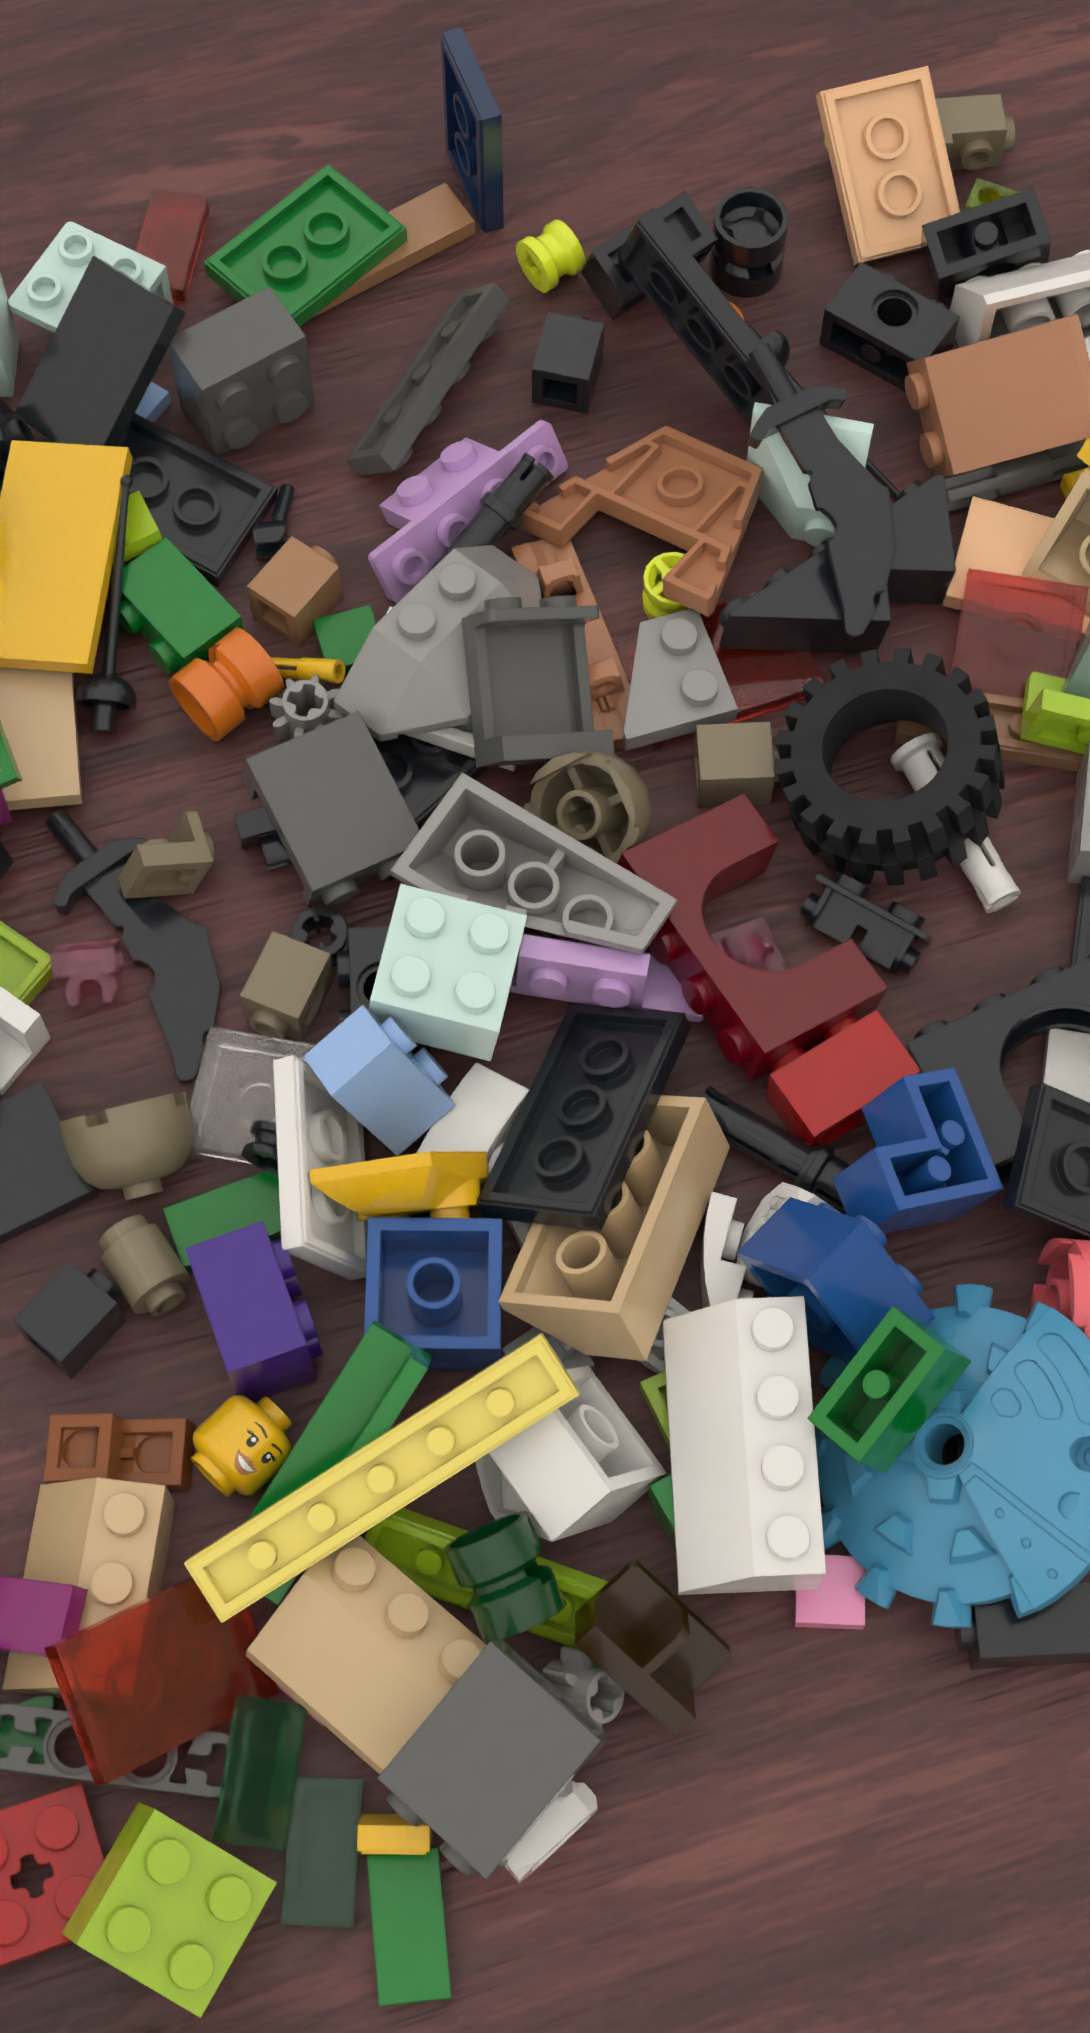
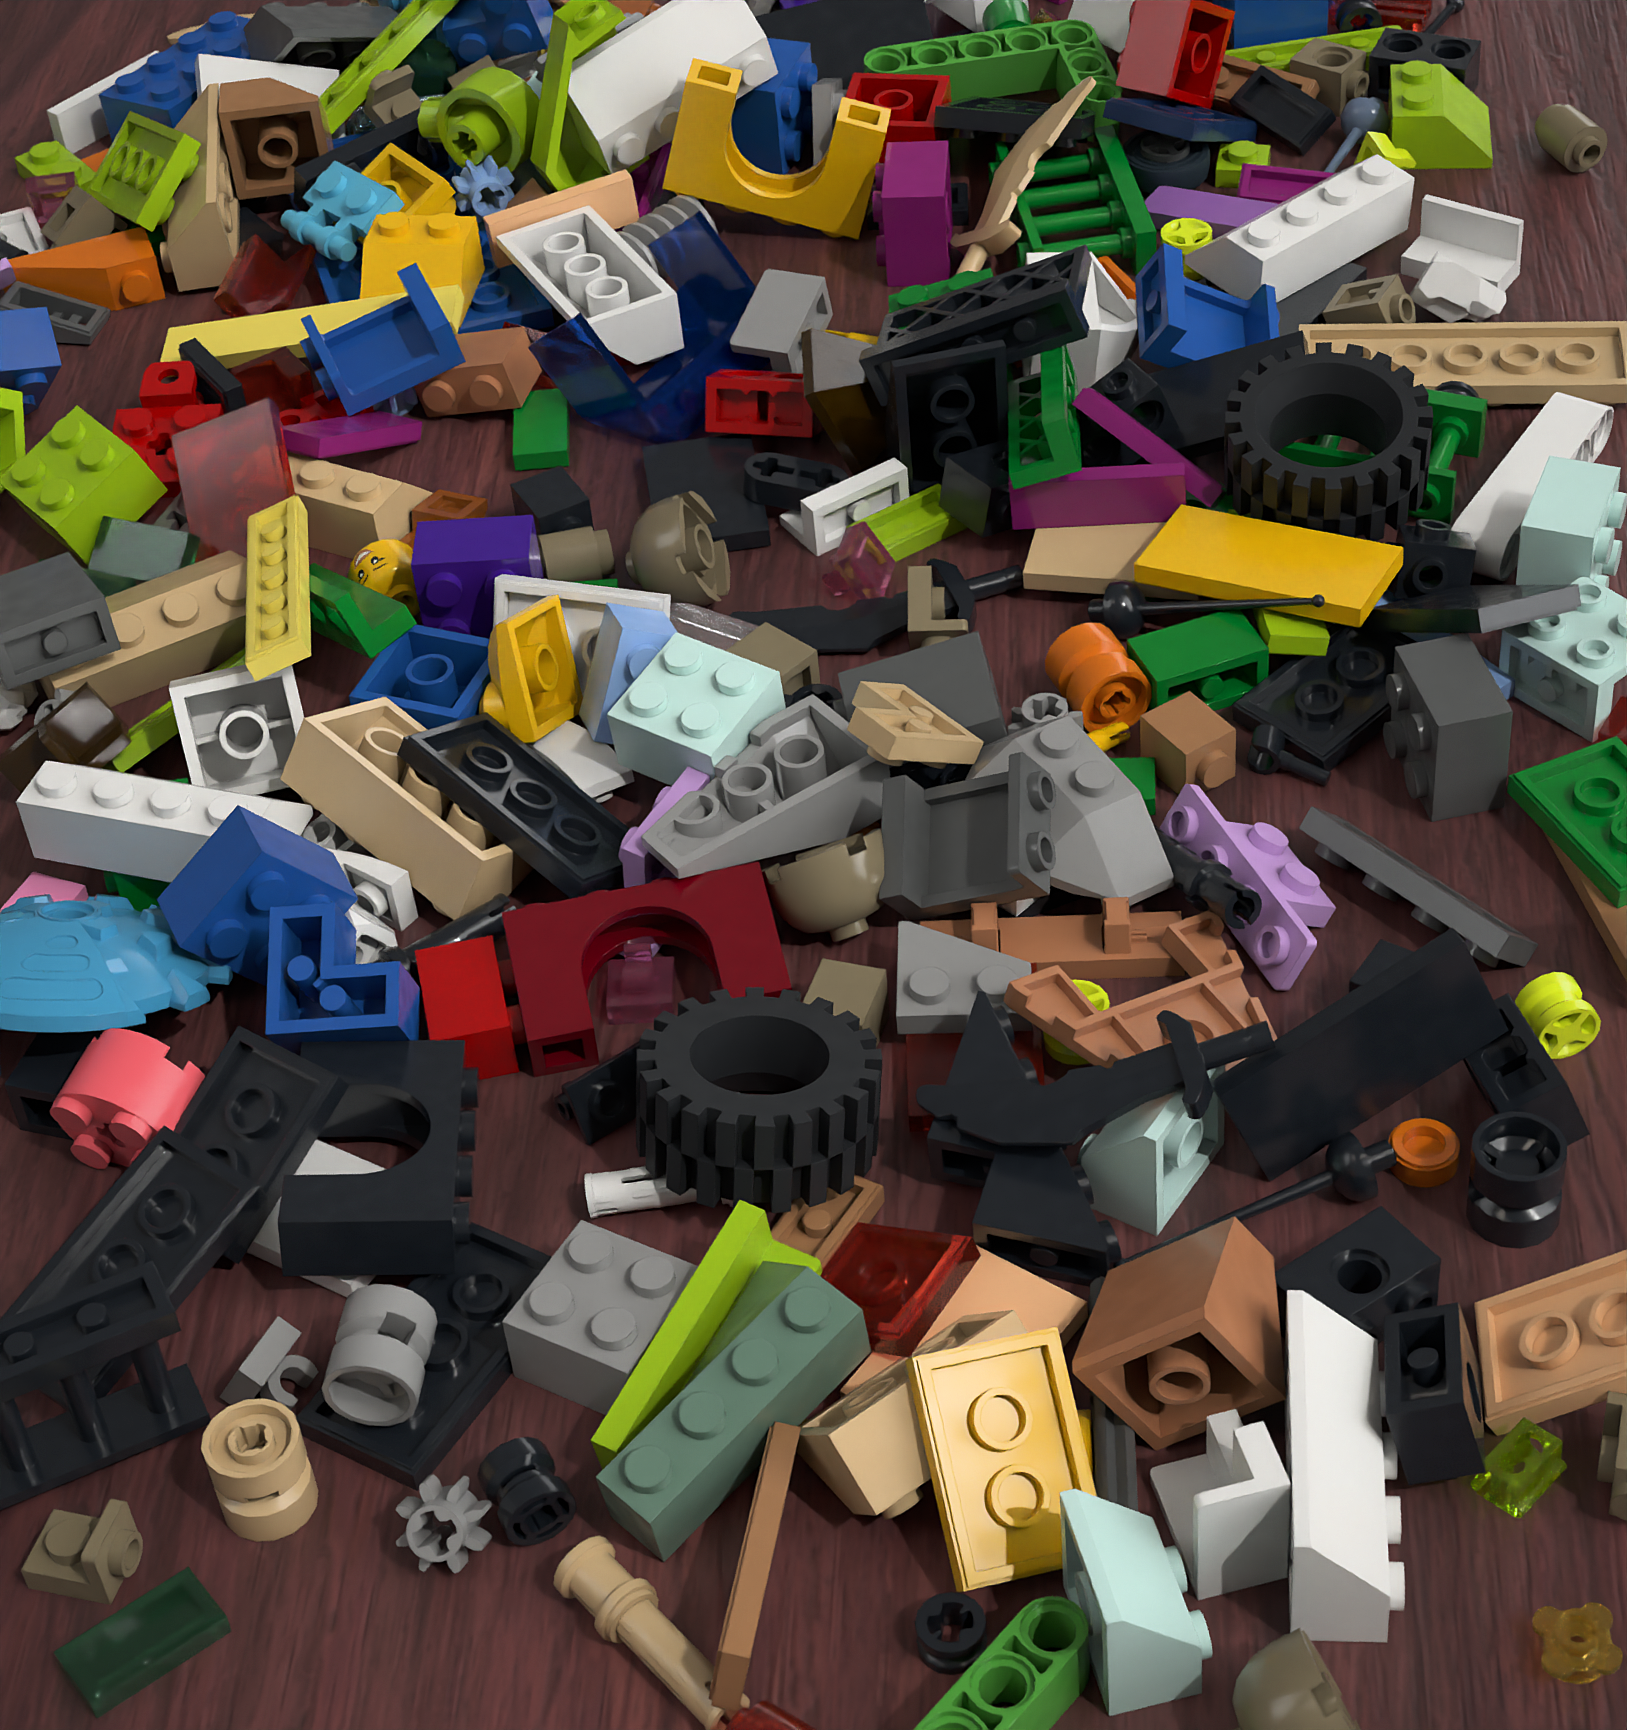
camera: 115 degrees right, 25 degrees down
dark green wheel [443,1511,567,1643] -> none
green brick [807,1306,971,1472] -> none
none -> tan plate [847,681,984,769]

